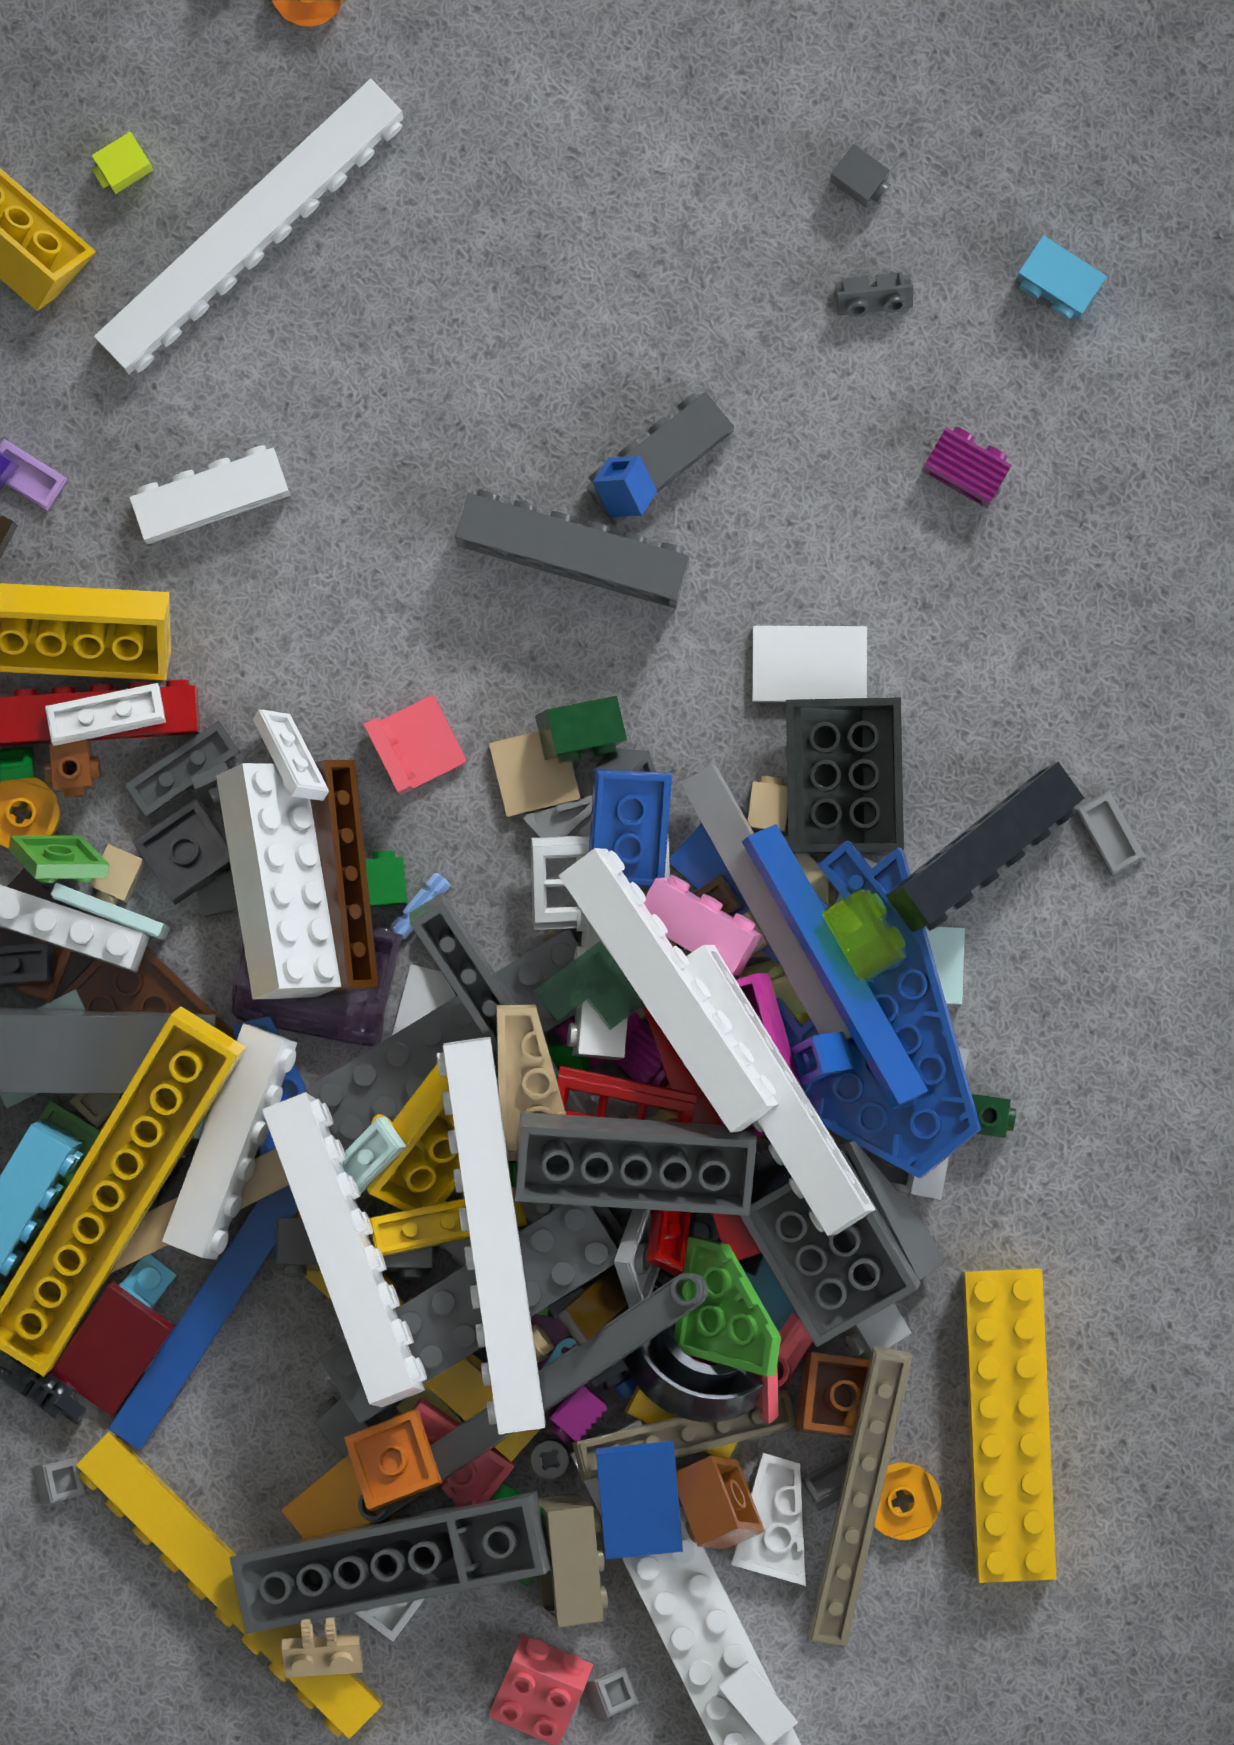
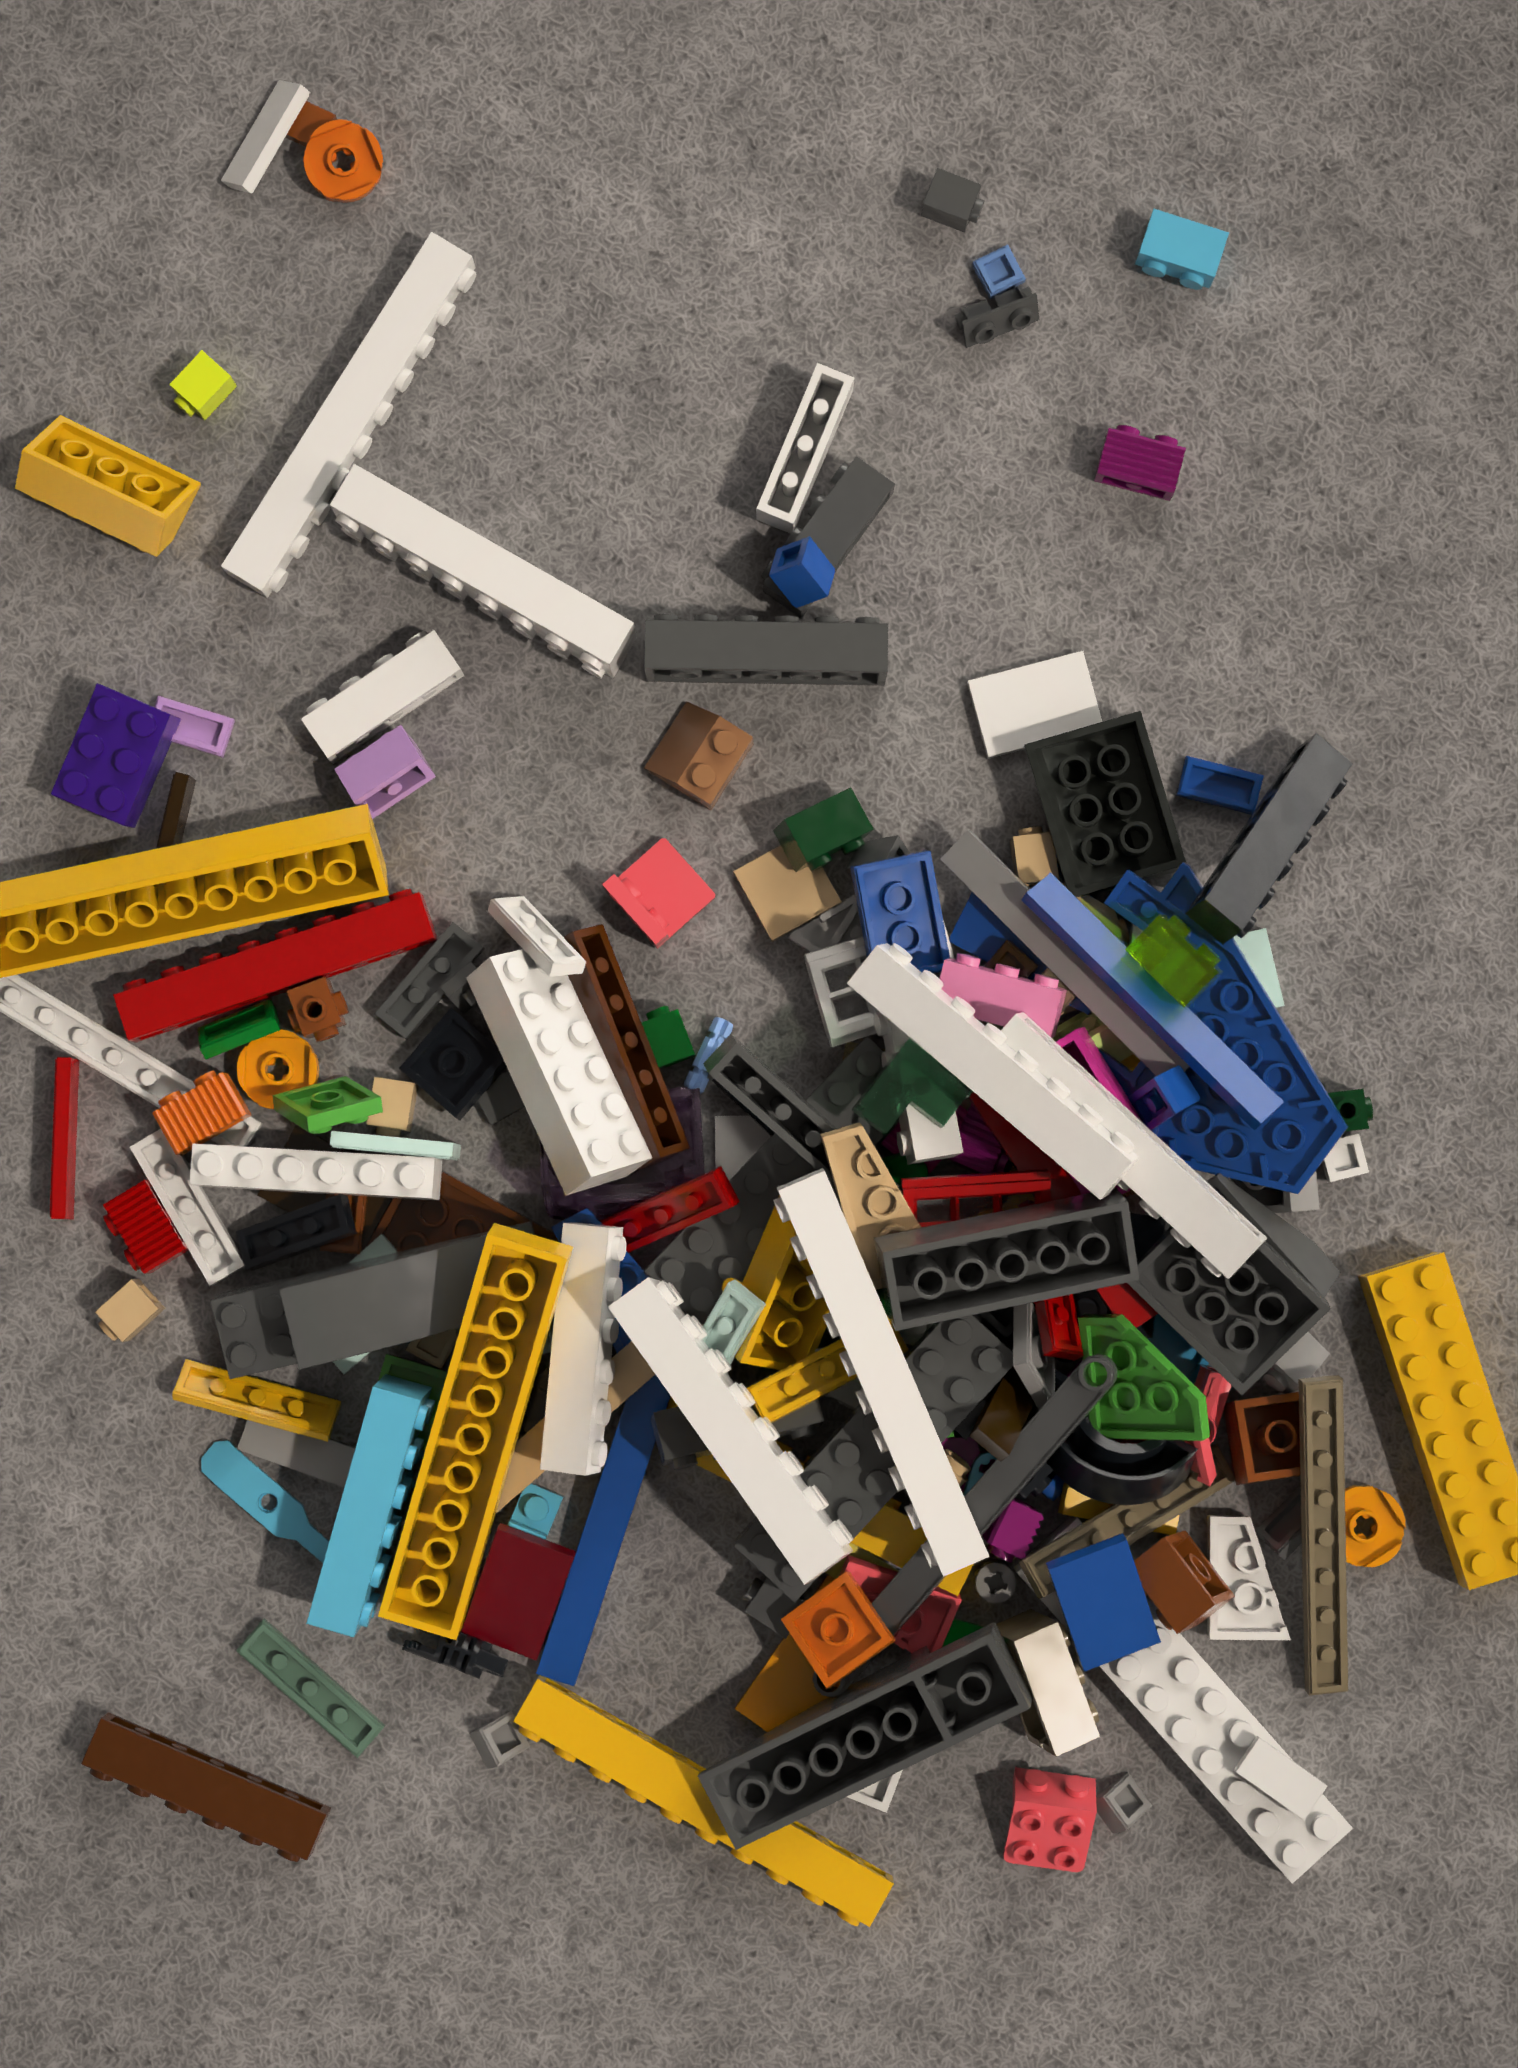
camera: 15 degrees left, 0 degrees up
white tile [45,683,166,746] -> none
tan hinge [282,1617,363,1678] -> none
light grey tile [1075,791,1146,876] -> none
none -> white brick [330,464,637,679]
none -> lavender brick [334,725,436,819]
none -> red tile [600,1166,740,1253]
none -> medium nougat slope [644,702,754,810]
none -> white brick [756,363,854,534]
none -> medium blue tile [972,245,1026,299]
none -> blue tile [1176,756,1264,815]
none -> white plate [1322,1134,1369,1183]

